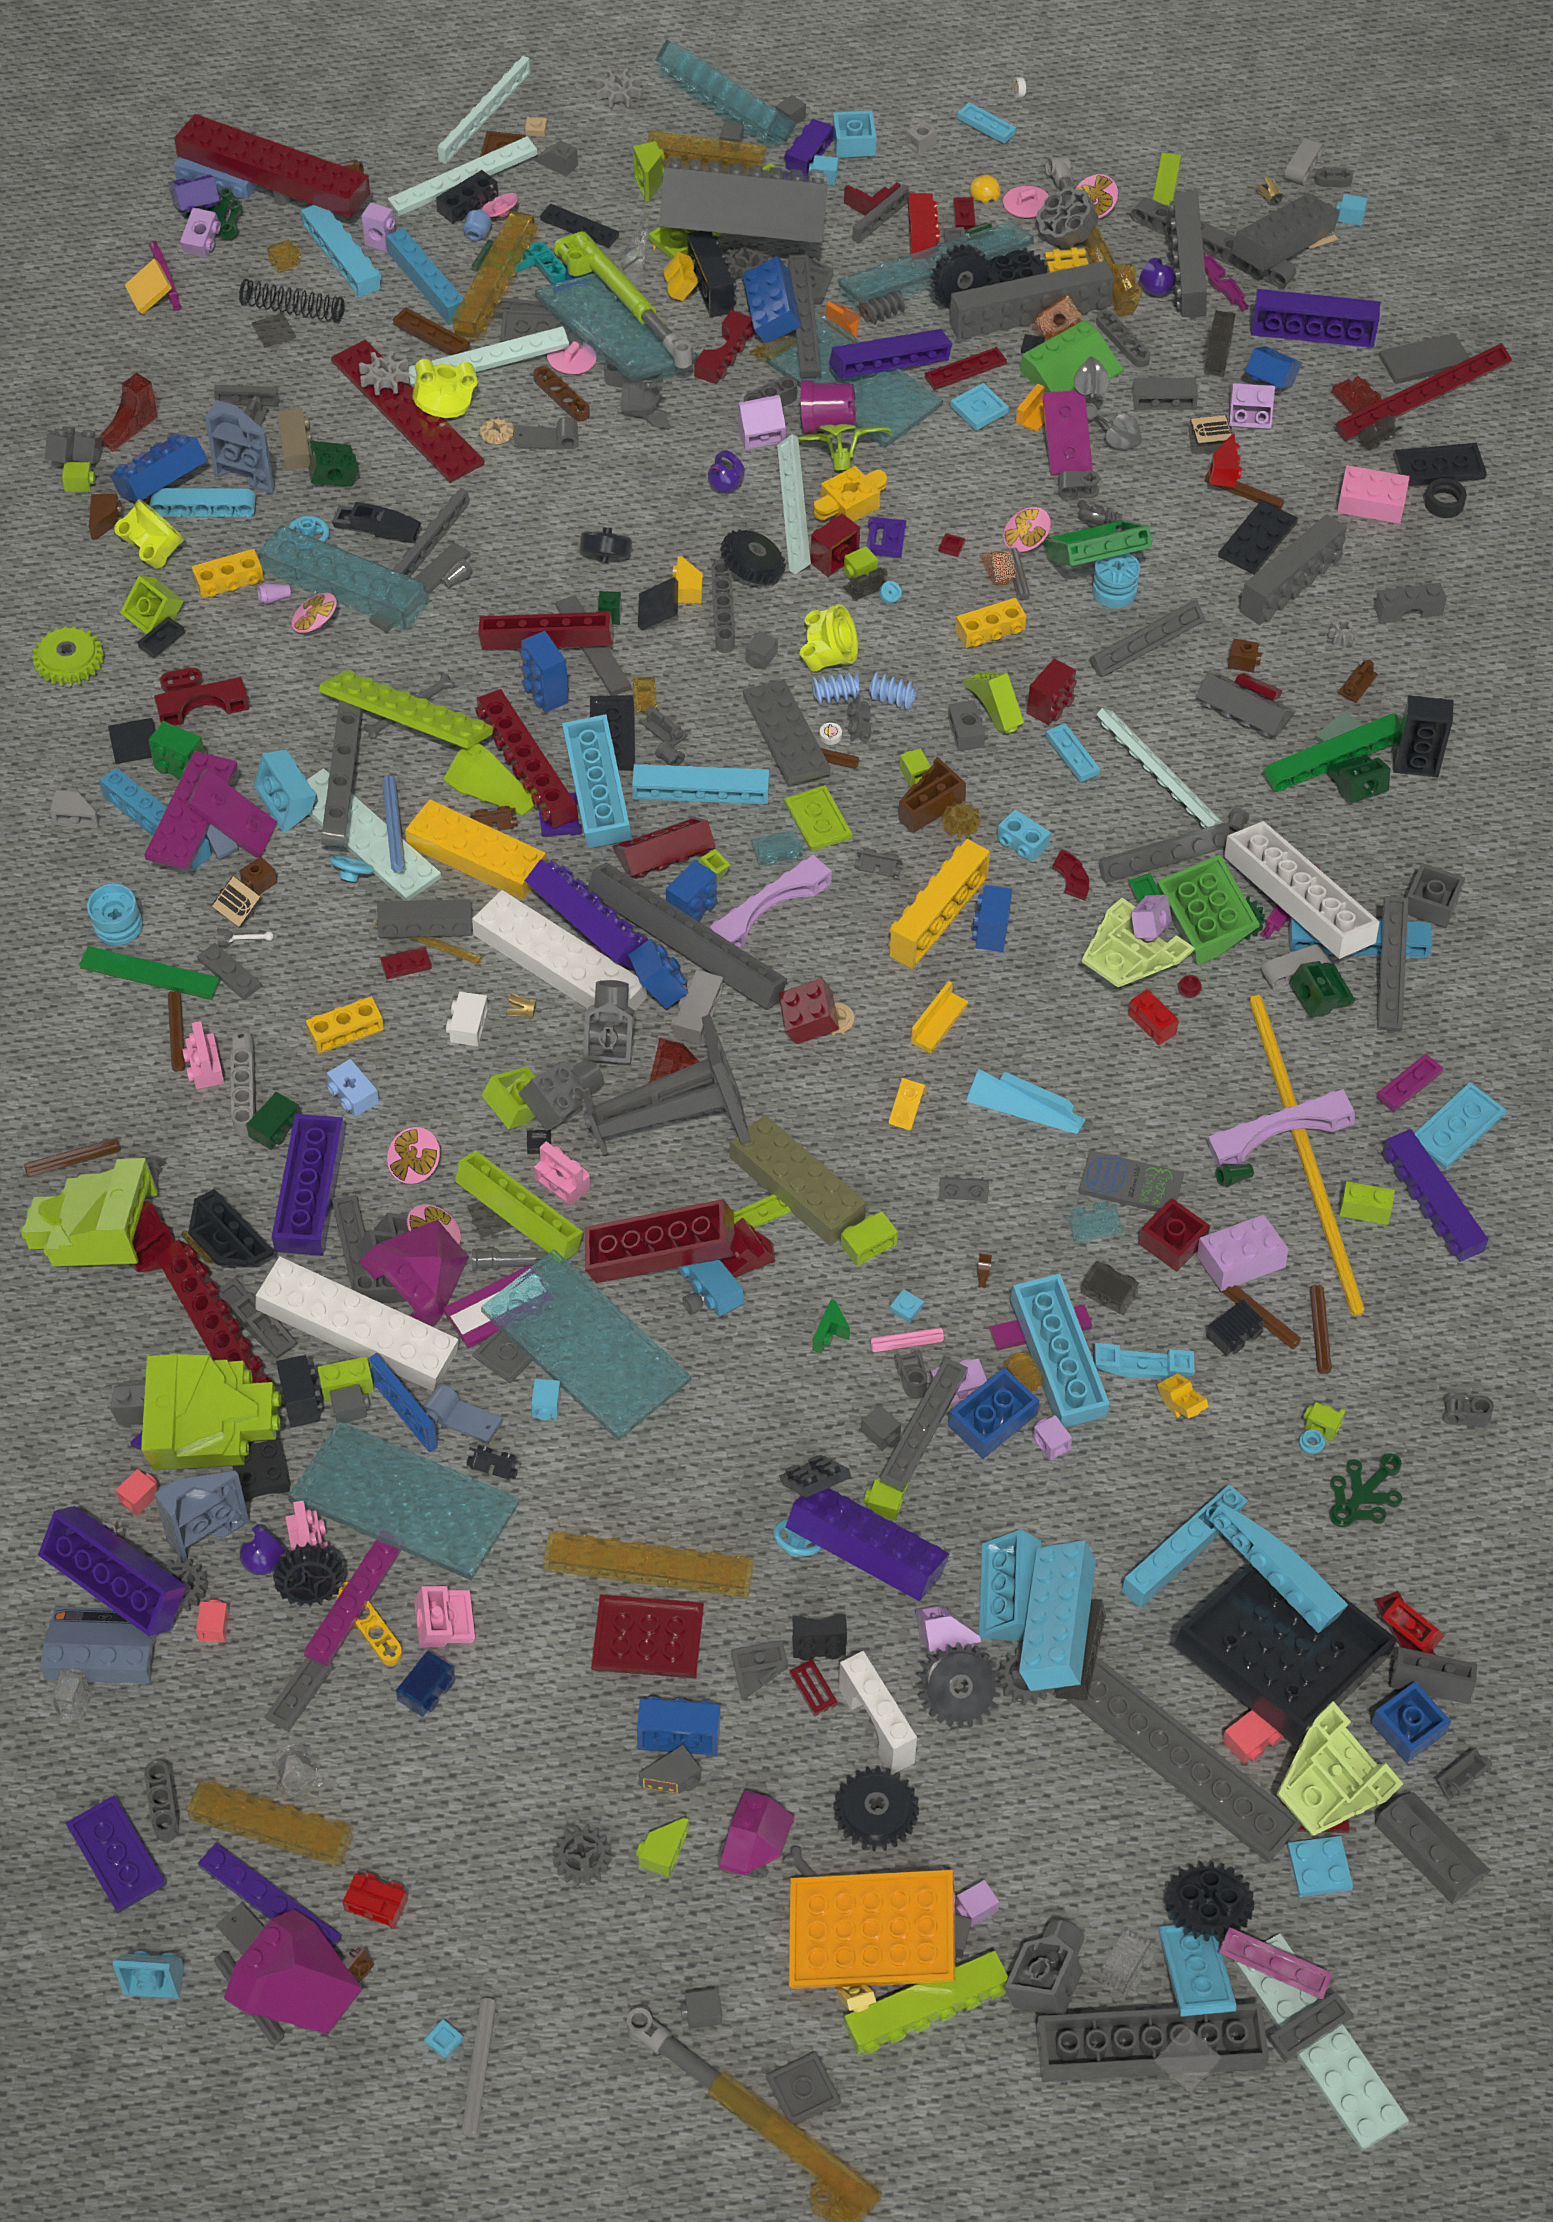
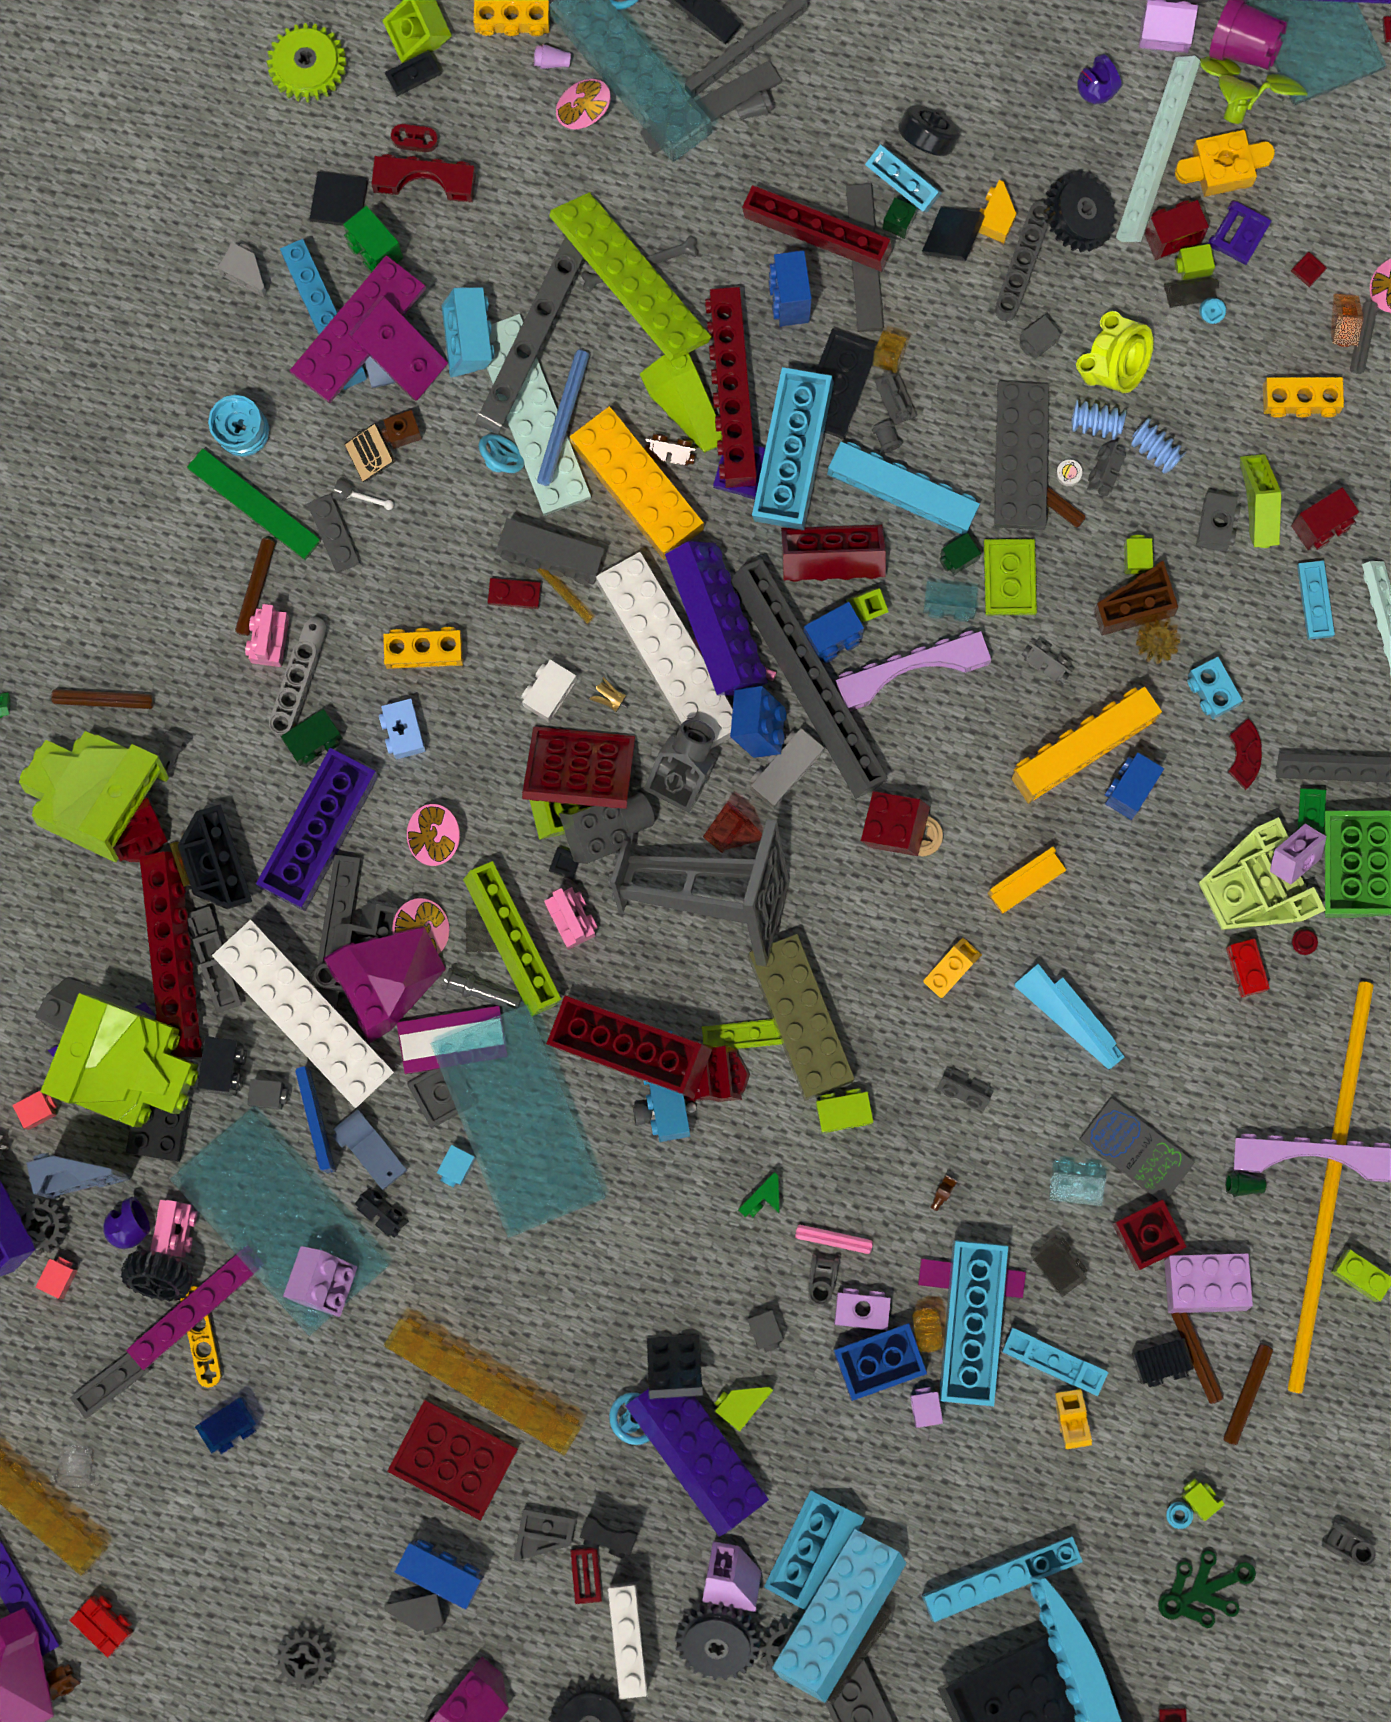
camera: 25 degrees right, 25 degrees up
lime brick [317,1356,374,1402] -> none
bright pink brick [414,1586,475,1648] -> none
lime slope [636,1818,689,1878] -> none
dark grey plate [880,1358,968,1492] -> none
medium azure plate [889,1289,924,1323] -> none
none -> lavender slope [283,1246,357,1317]
none -> dark red plate [522,727,635,809]
none -> medium azure brick [865,144,942,213]
none -> dark green brick [939,533,981,575]

